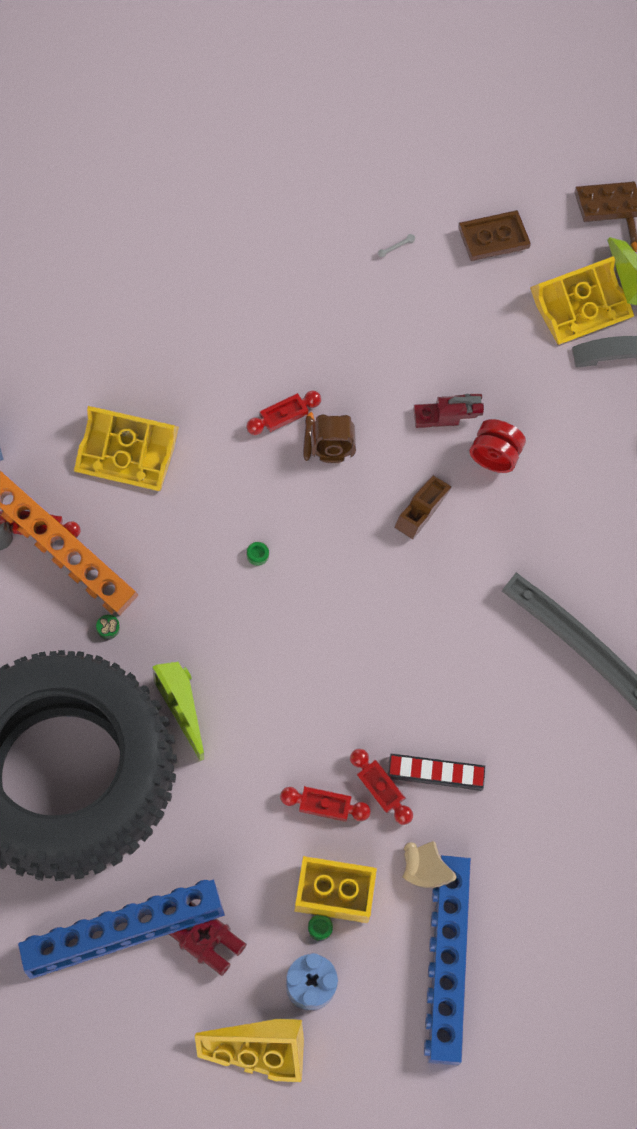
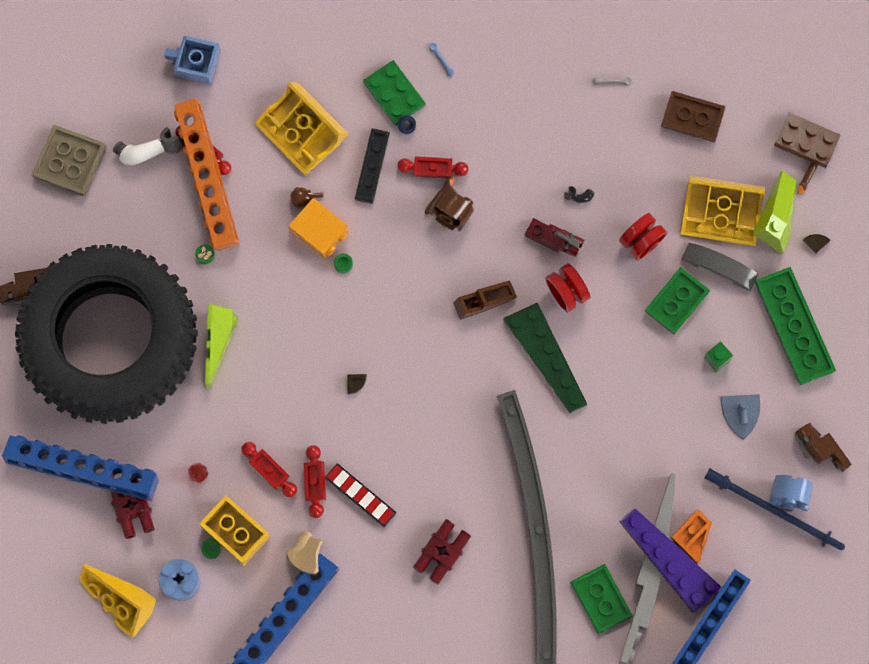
camera: 40 degrees right, 10 degrees up
none -> clear red plate [188,463,208,483]
none -> light orange brick [289,198,349,259]
none -> reddish brown piece [290,187,324,208]
none -> dark brown tile [347,374,367,395]
none -> black tile [355,128,390,204]
none -> green plate [363,60,426,126]
none -> dark blue plate [397,115,416,134]
none -> dark red pin [413,519,471,585]
none -> medium blue hinge [430,43,454,76]
none -> dark green wing [503,302,587,413]
none -> black arm [564,186,595,203]
none -> red wheel [619,213,668,261]
none -> green plate [644,267,710,335]

